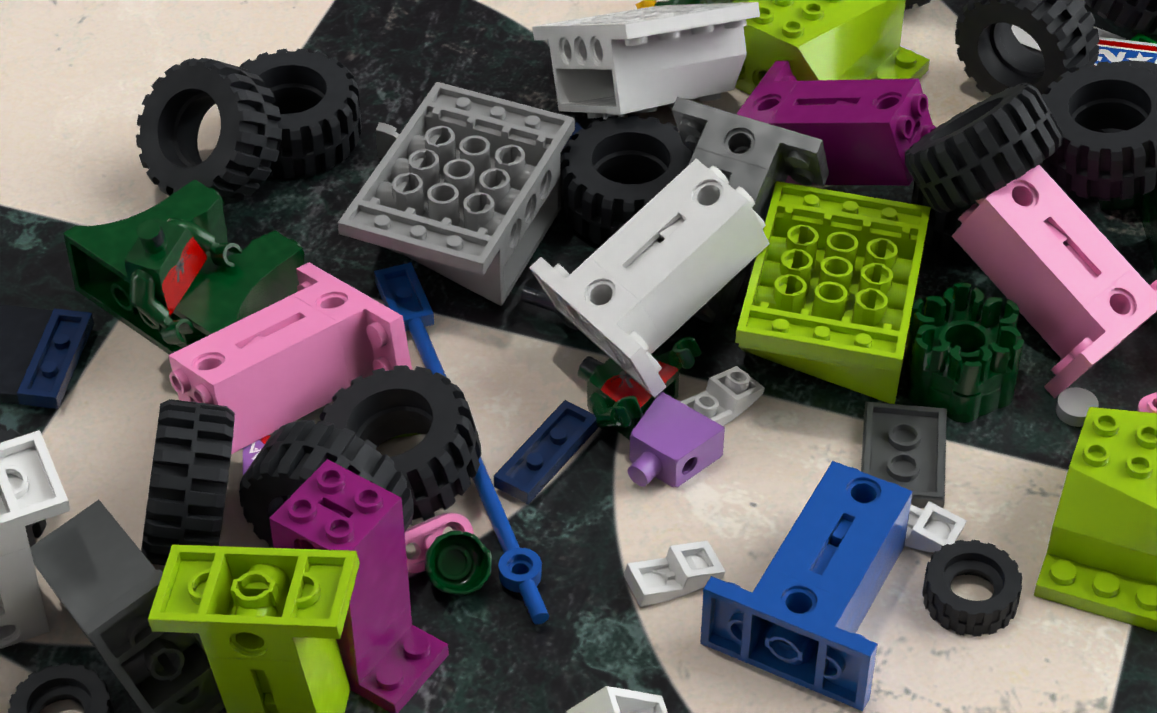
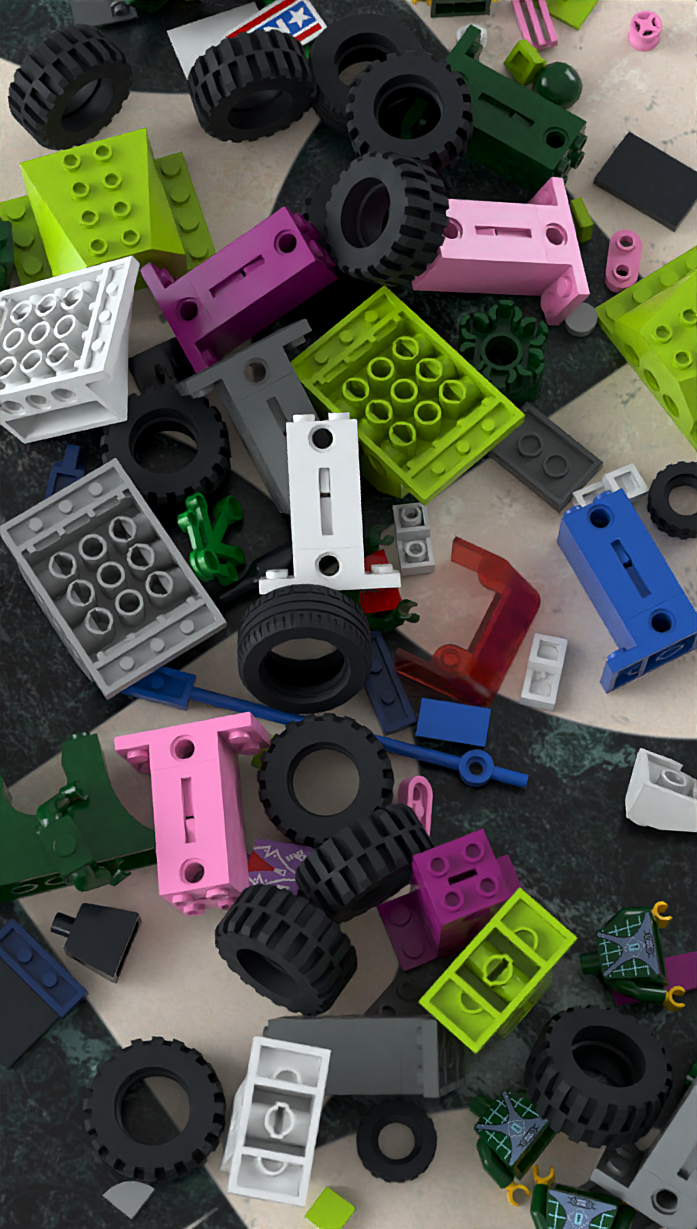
camera: 55 degrees left, 25 degrees up
dark green hair [425,531,492,597] -> none
medium lavender torso [628,392,725,487] -> none
none -> black torso [51,903,142,984]
none -> green plant [177,492,245,586]
none -> black tyre [238,584,372,714]
none -> clear red windscreen [395,536,541,708]
none -> blue hinge [416,698,491,747]

